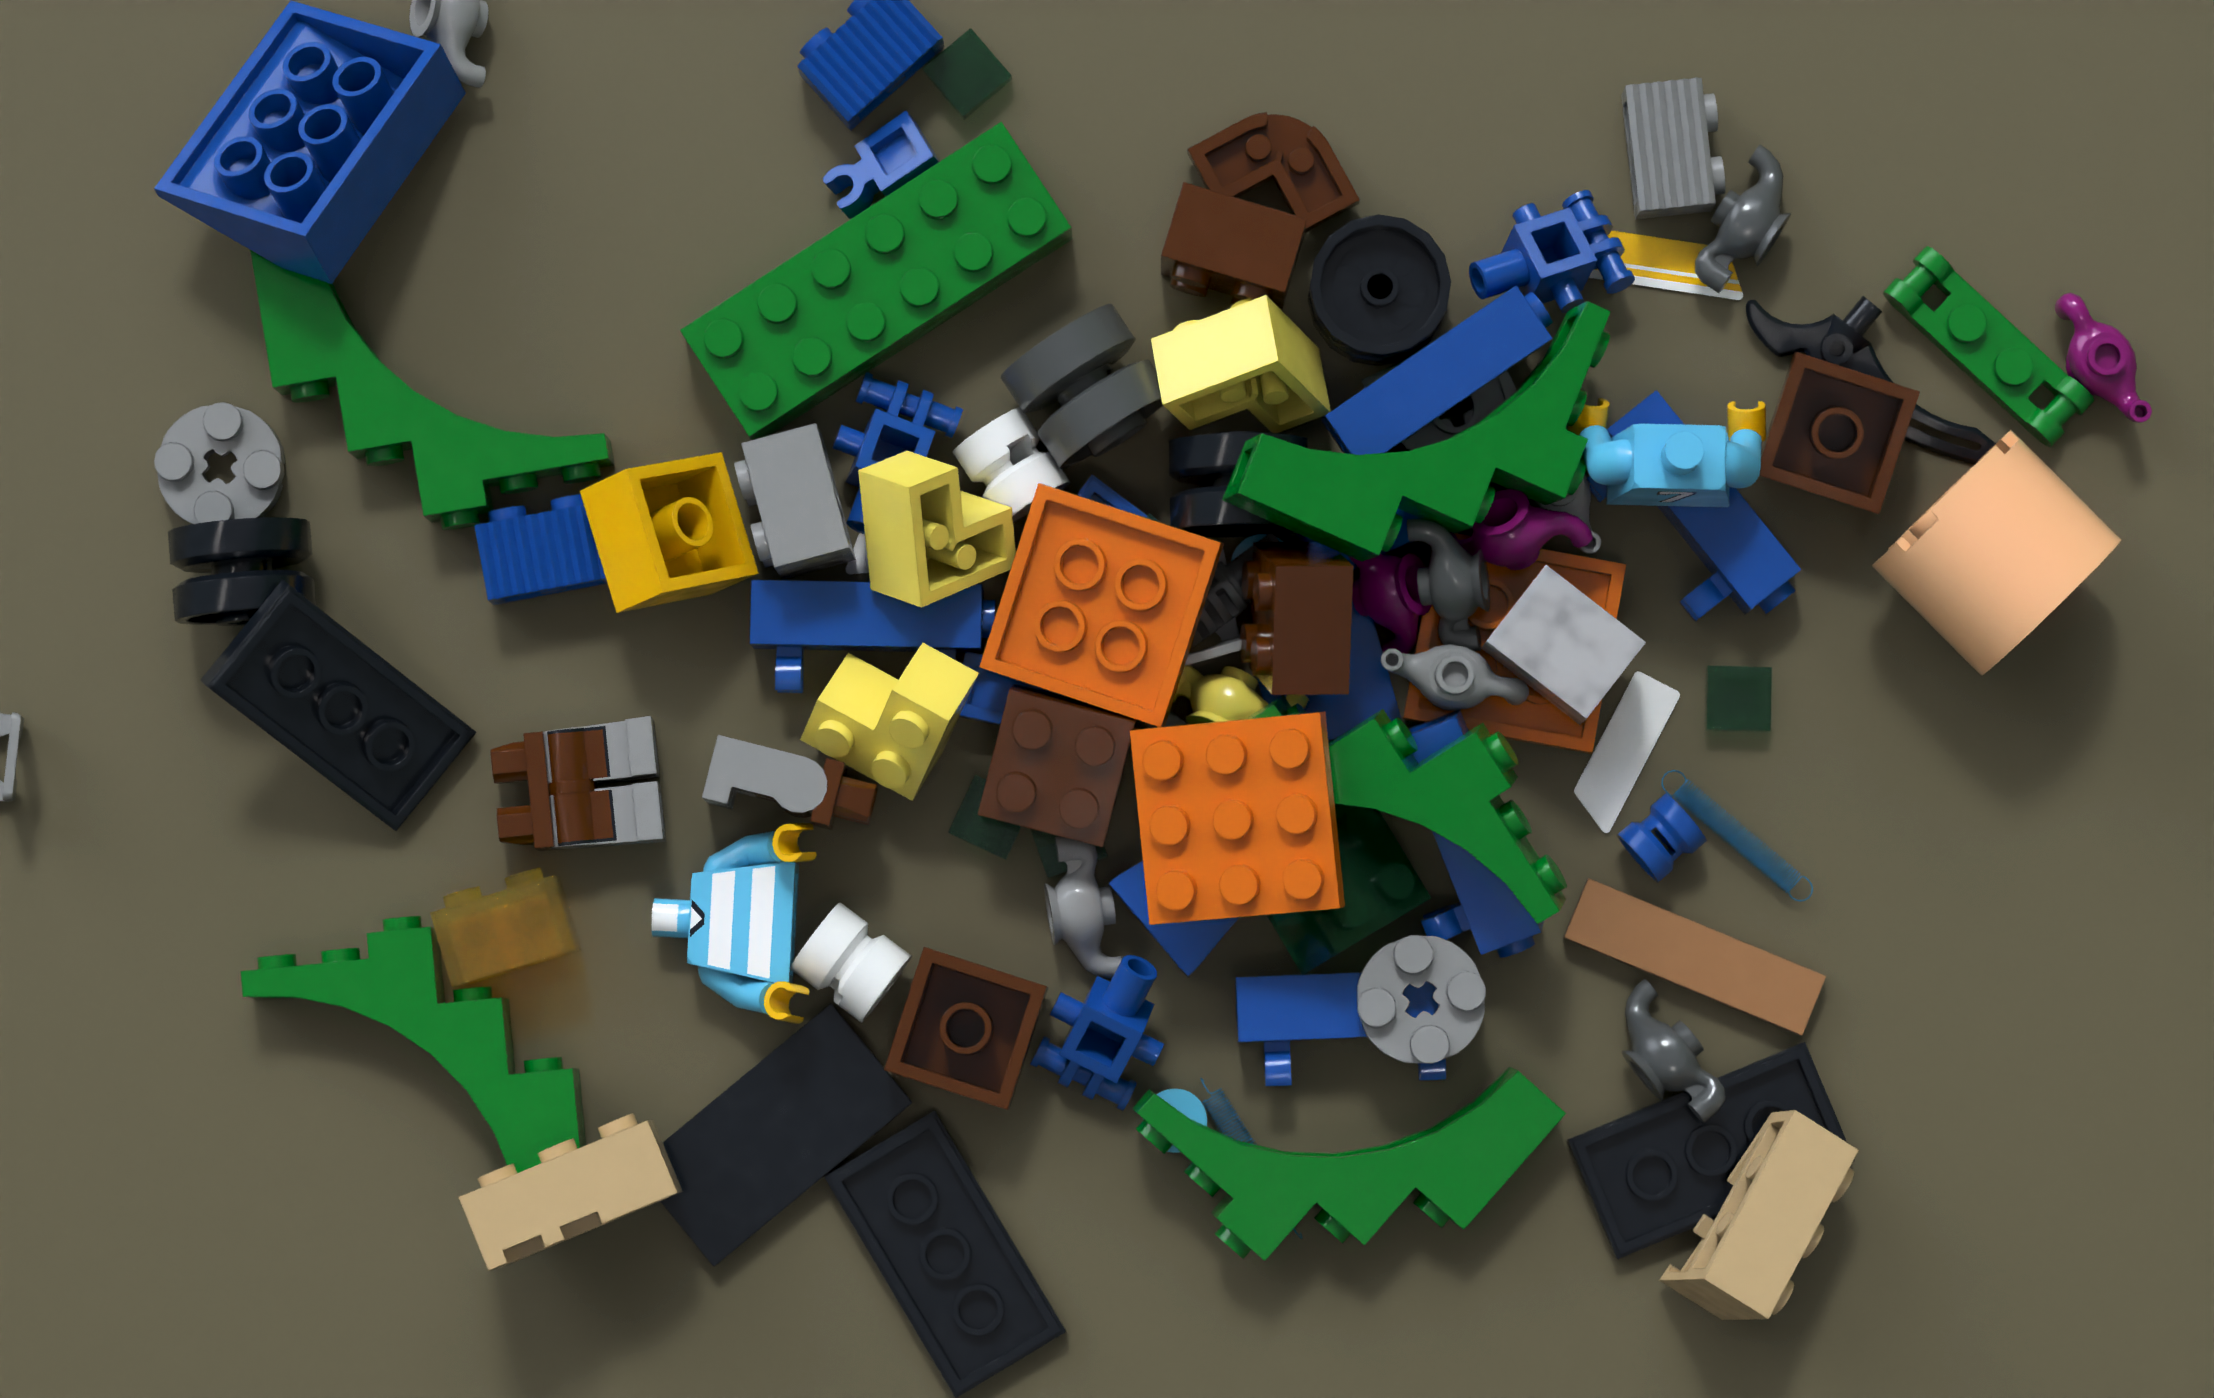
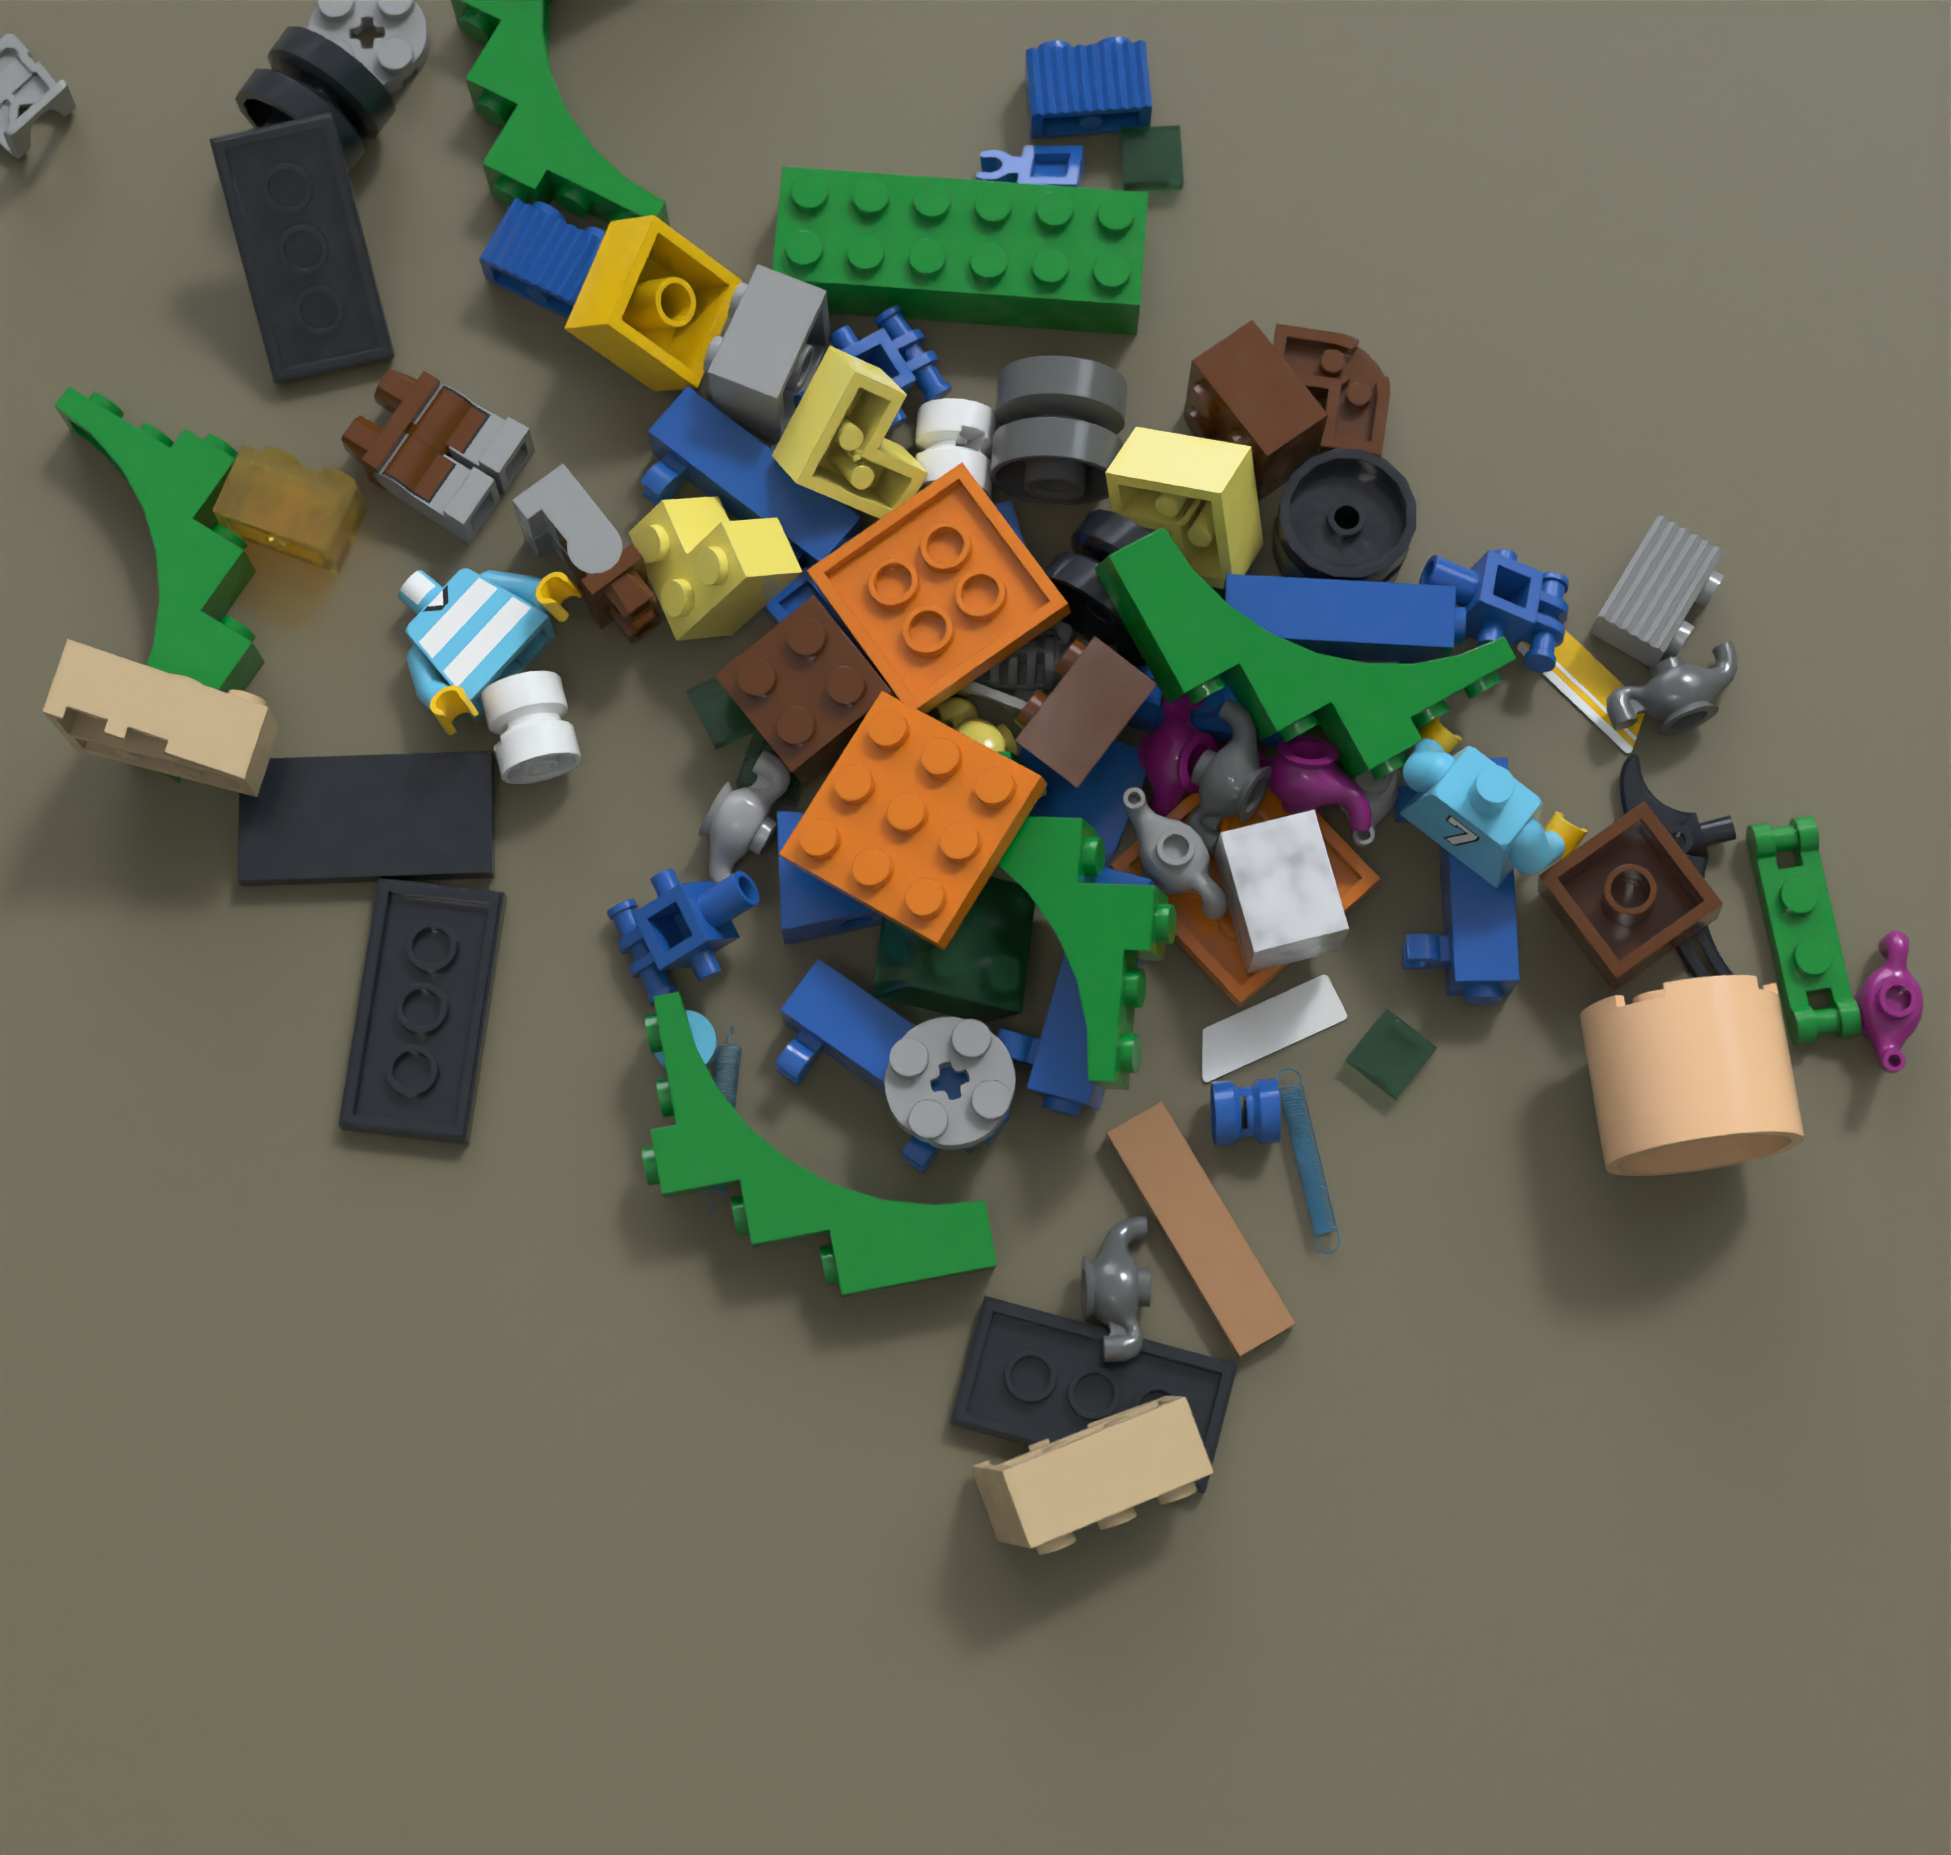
camera: 30 degrees right, 10 degrees down
reddish brown brick [884,947,1048,1110] -> none

